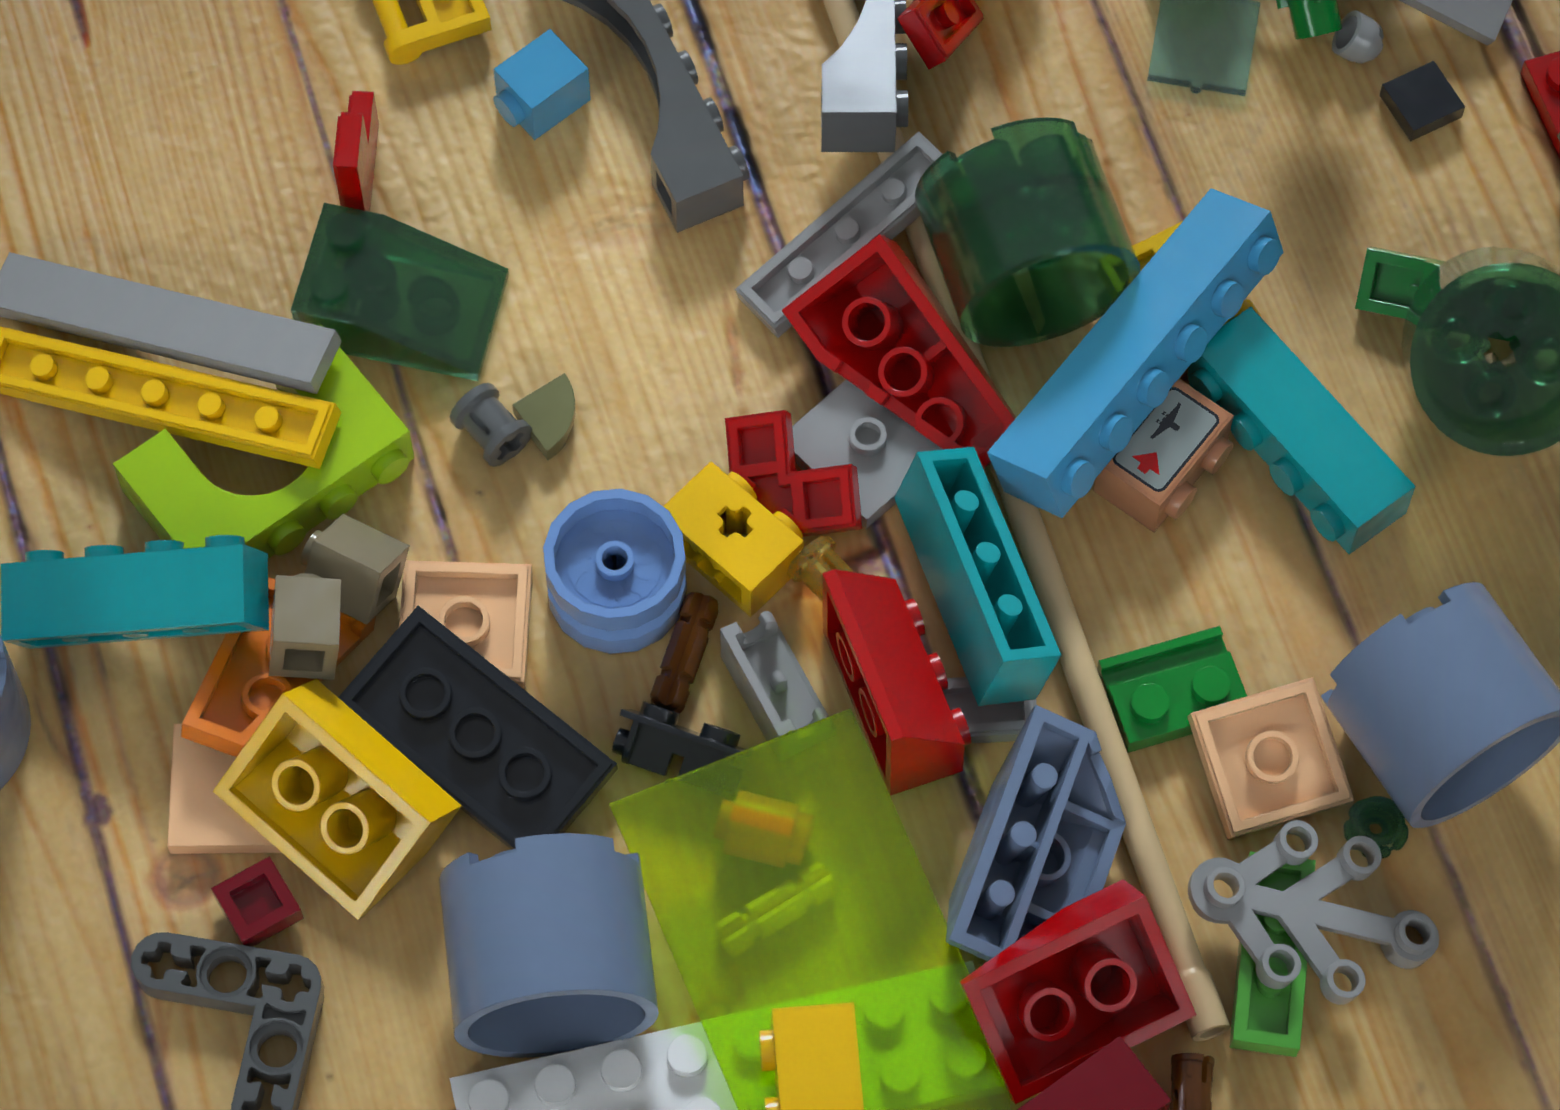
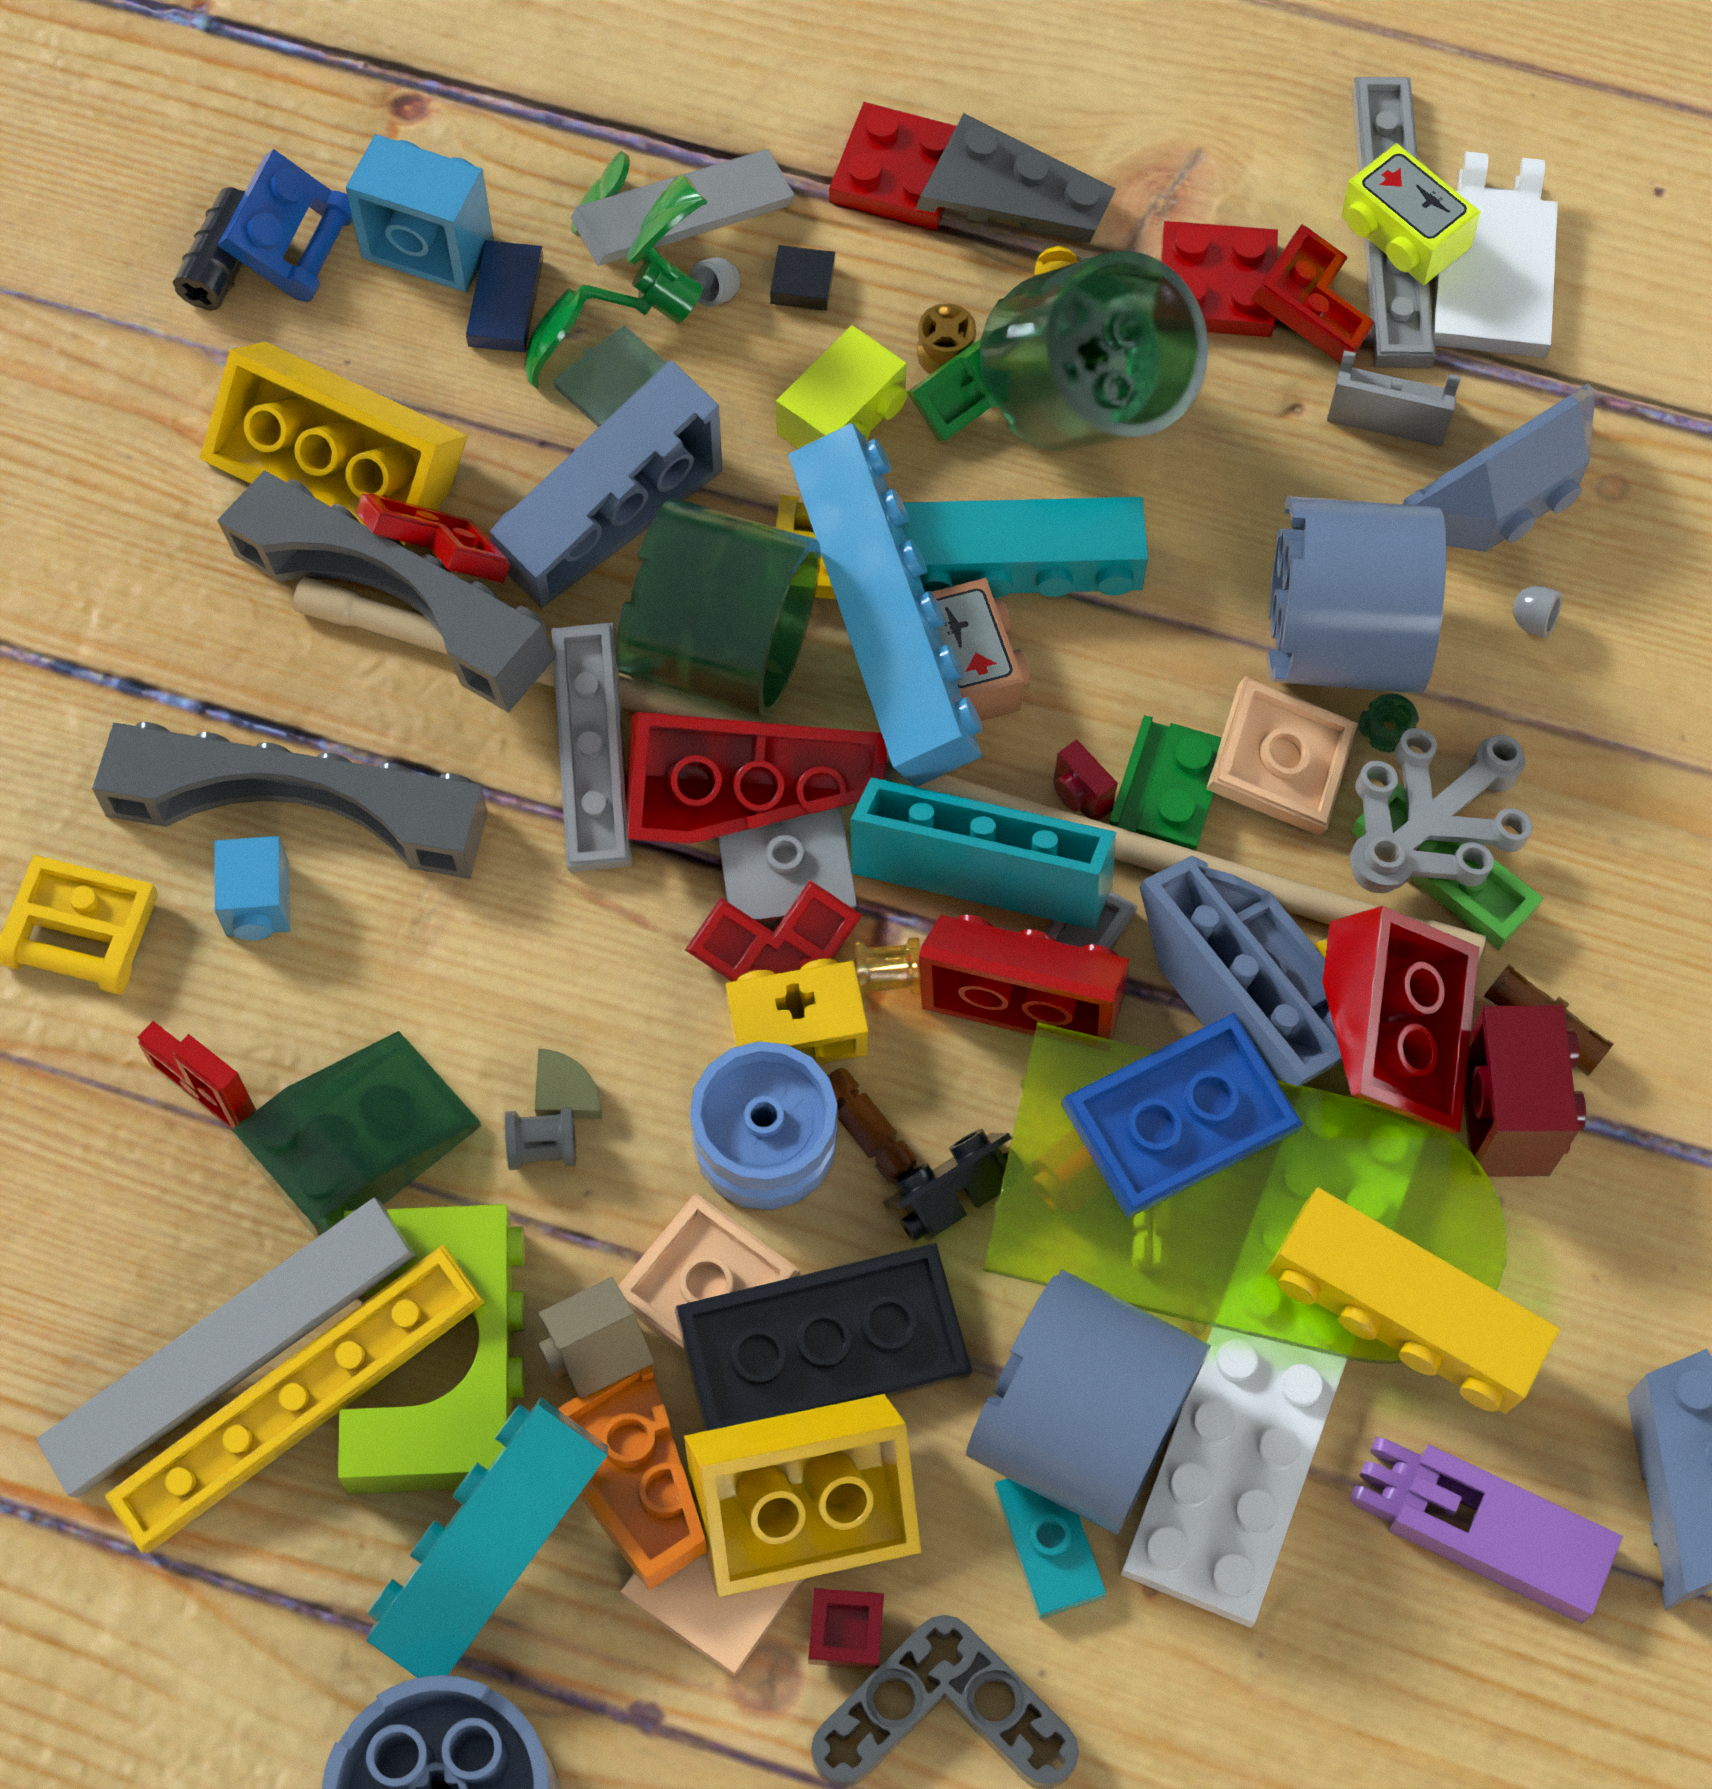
camera: 55 degrees left, 0 degrees up
dark tan brick [269,573,341,680] -> none
light grey hinge [720,611,837,763] -> none
none -> sand blue wedge [489,360,723,609]
none -> neon yellow brick [776,325,908,449]
none -> pearl gold wheel [917,303,976,374]
none -> teal plate [994,1478,1106,1619]
none -> dark red plate [1053,739,1118,821]
none -> blue tile [1061,1012,1303,1219]

